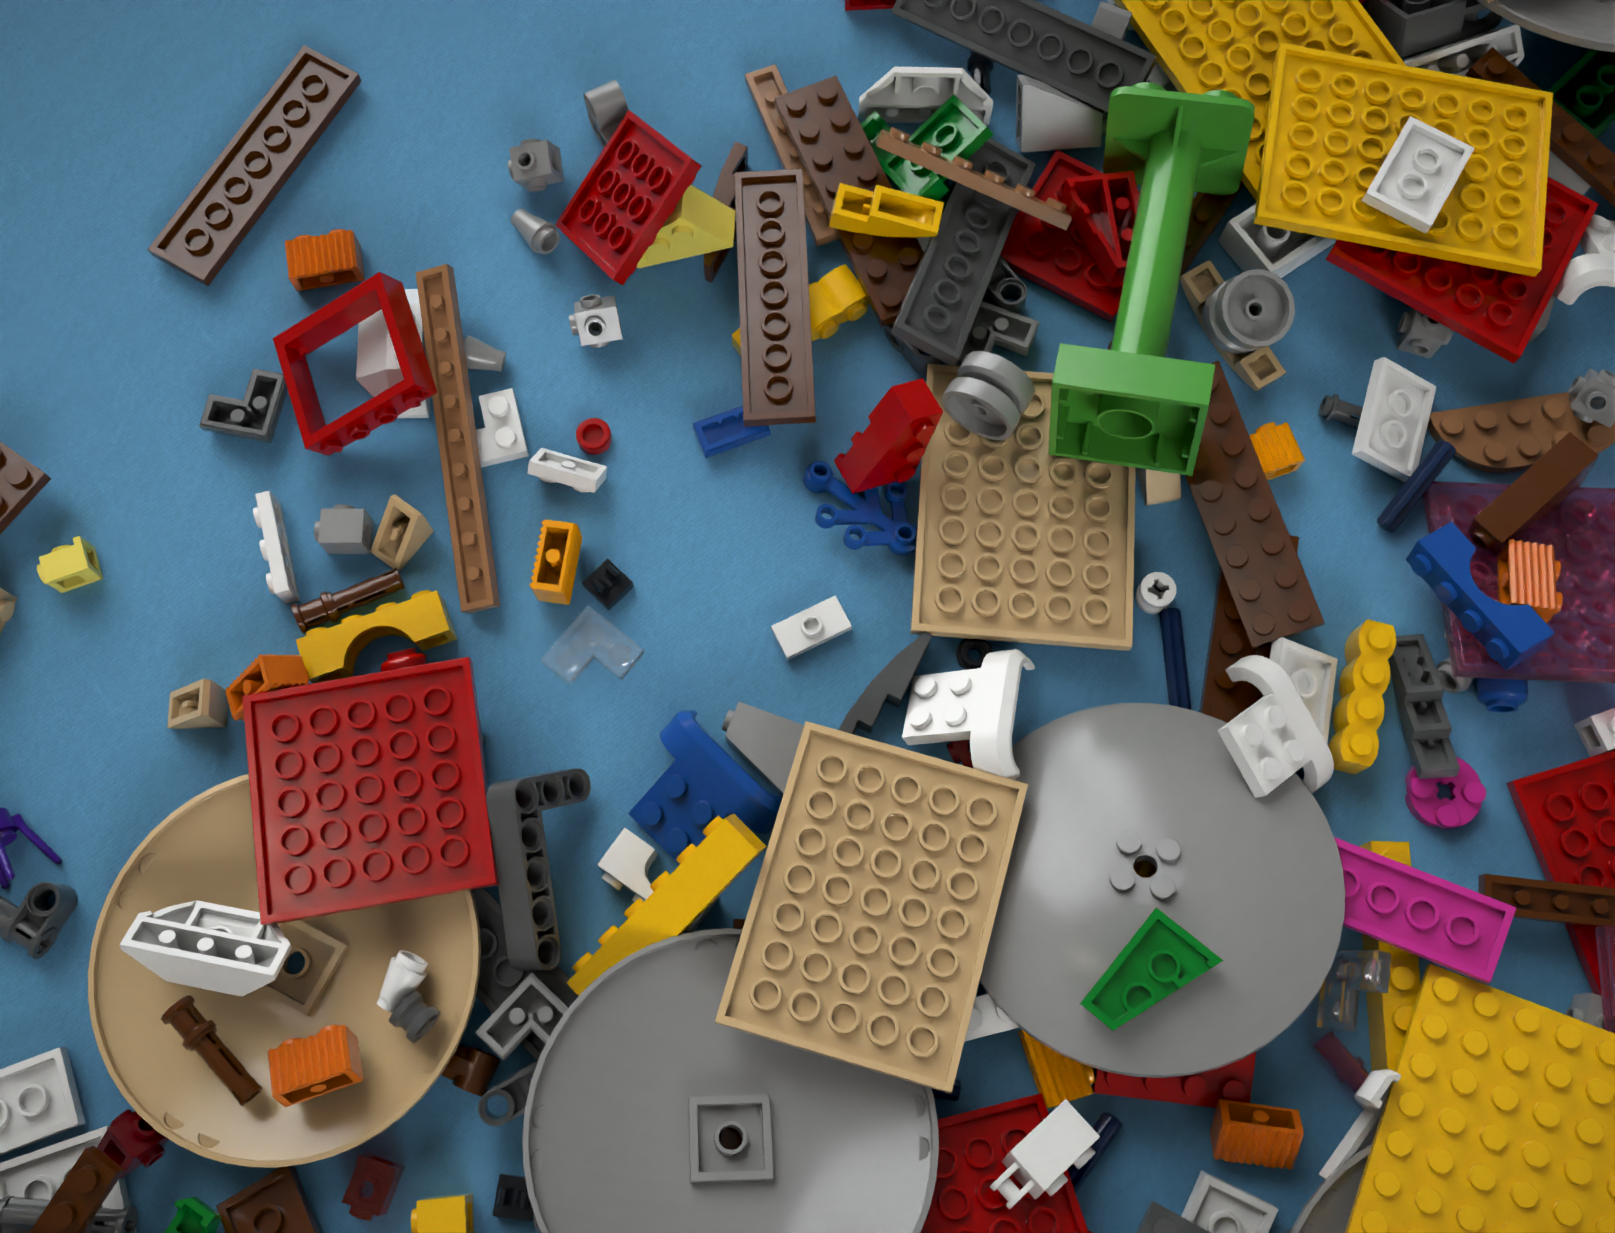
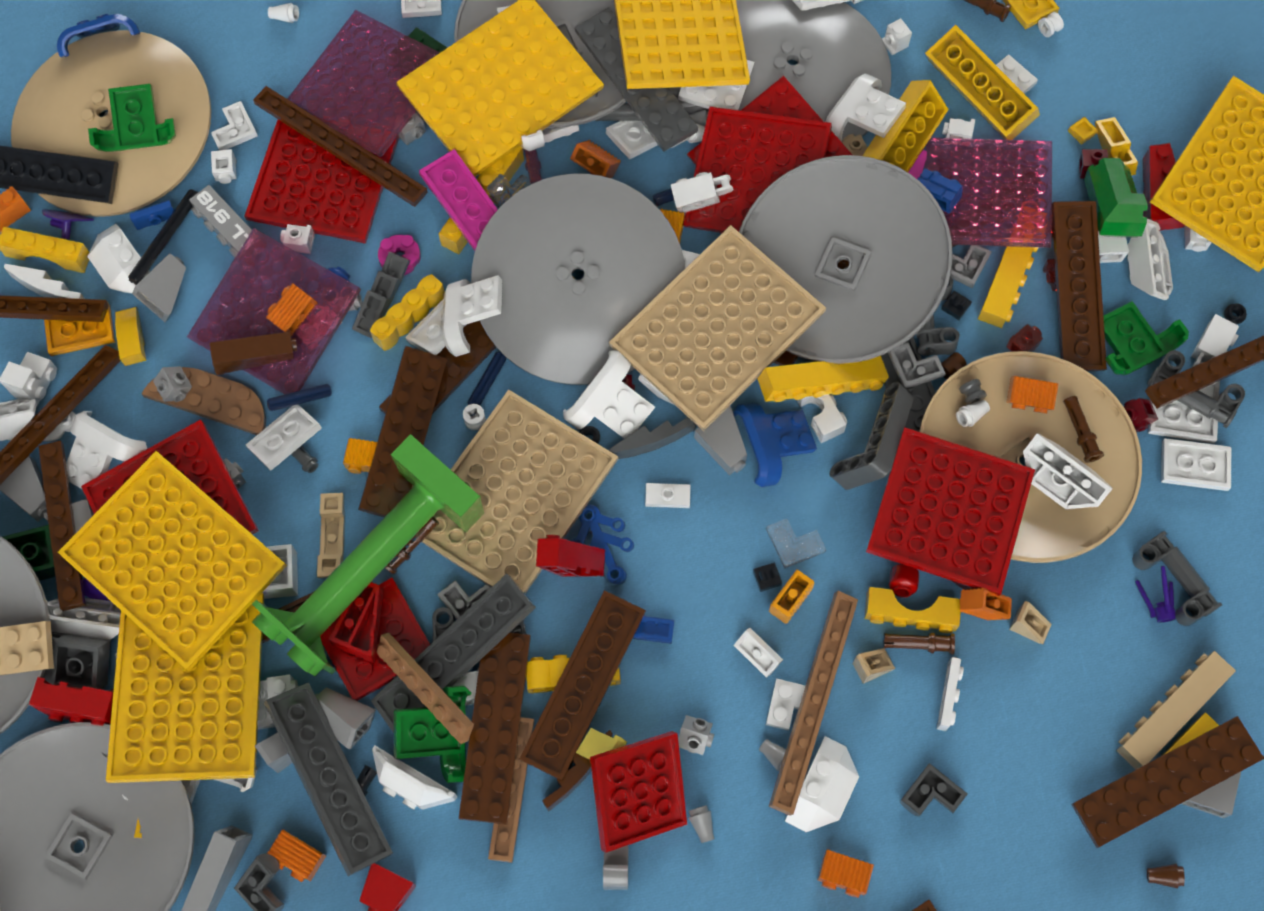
camera: 150 degrees left, 5 degrees down
light yellow brick [37,536,103,593] -> none
red window [273,272,438,456] -> none
light grey brick [314,504,373,554] -> none
light grey brick [508,139,564,192] -> none
red tile [576,418,612,455] -> none
yellow slope [828,183,944,238] -> none
light grey wheel [941,351,1035,440] -> none
green wing [1080,907,1224,1031] -> none
light grey wheel [1202,269,1295,354] -> none
white plate [1362,116,1474,234] -> none
blue arch [1406,521,1555,671] -> none

